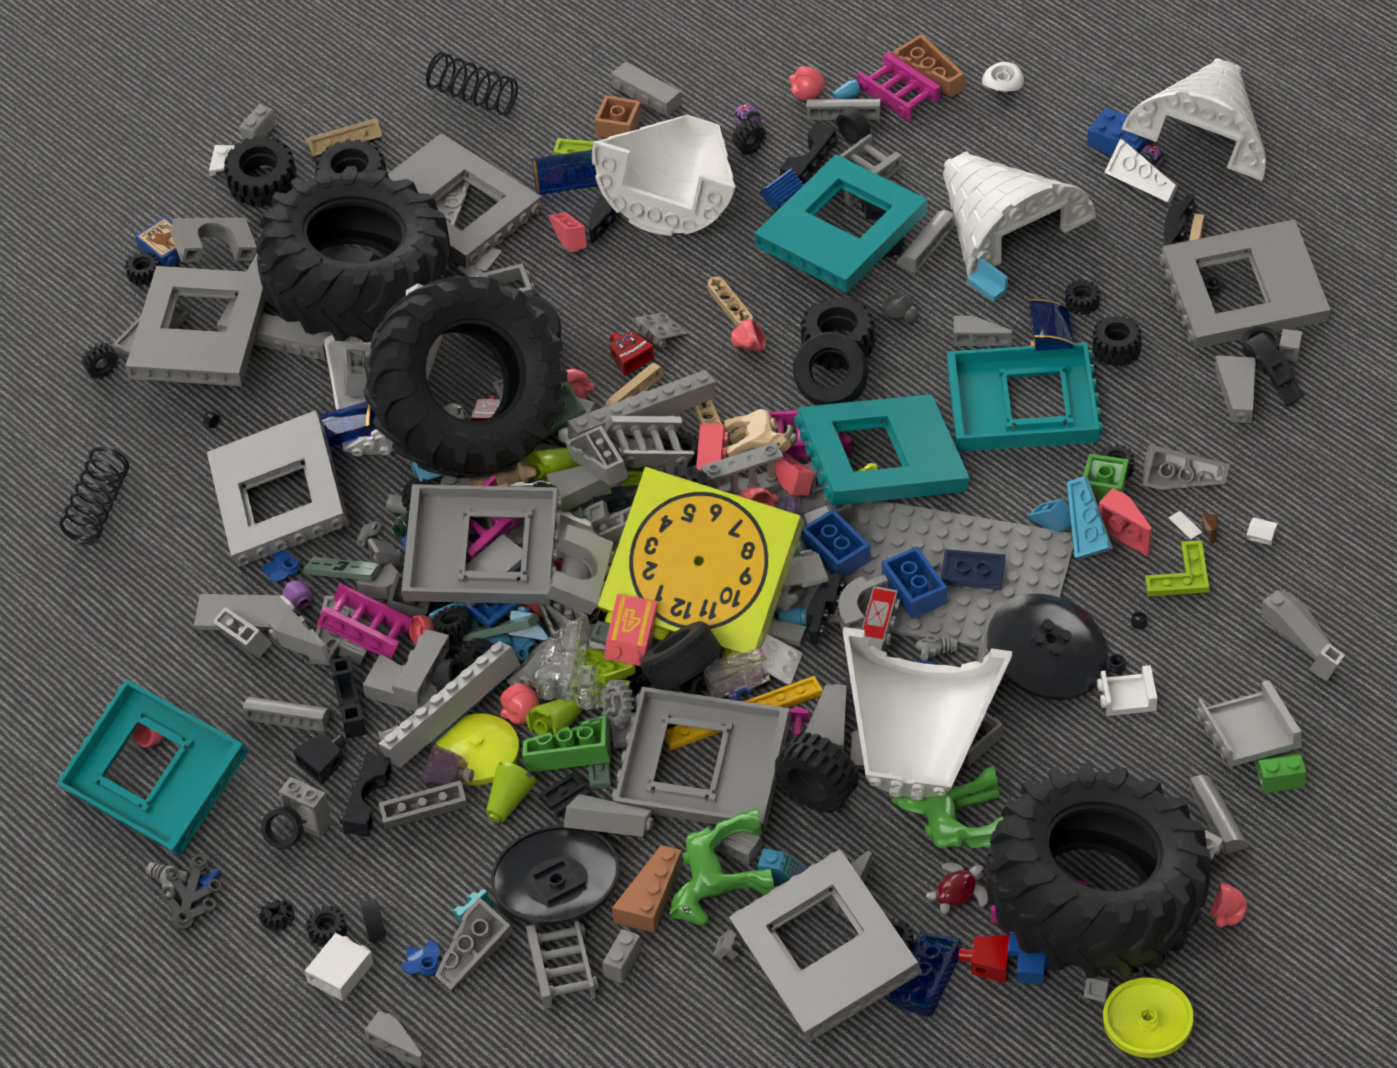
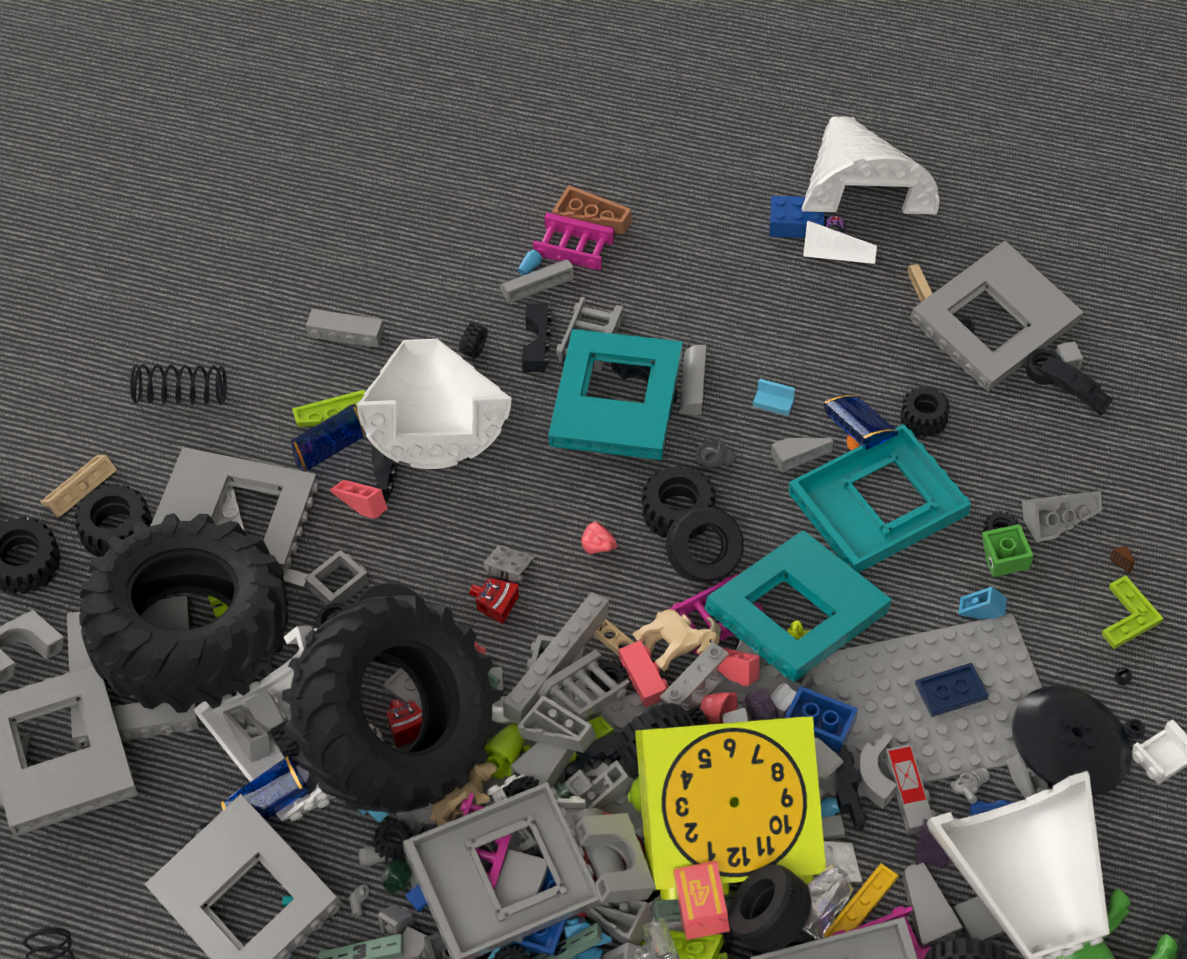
camera: 30 degrees left, 5 degrees up
black hinge [203,411,220,428] -> none
white sticker [474,248,501,271] -> none
nougat brick [594,95,642,138] -> none
tan beam [605,363,664,407] -> none
tan beam [708,277,753,327] -> none
head [734,104,761,127] -> none
blue brick [759,169,804,210] -> none
coral piece [789,66,825,101] -> none
black tyre [836,107,870,144] -> none
blue brick [881,546,947,619] -> none
white cone [943,151,1096,277] -> none
white hat [982,62,1024,93] -> none
black tyre [1065,280,1100,315] -> none
medium azure wing [1067,476,1113,560] -> none
coral slope [1099,488,1152,557] -> none
black slope [1163,193,1196,246] -> none
white sticker [1168,511,1202,539] -> none
light grey slope [1215,356,1255,423] -> none
white piece [1247,517,1278,546] -> none

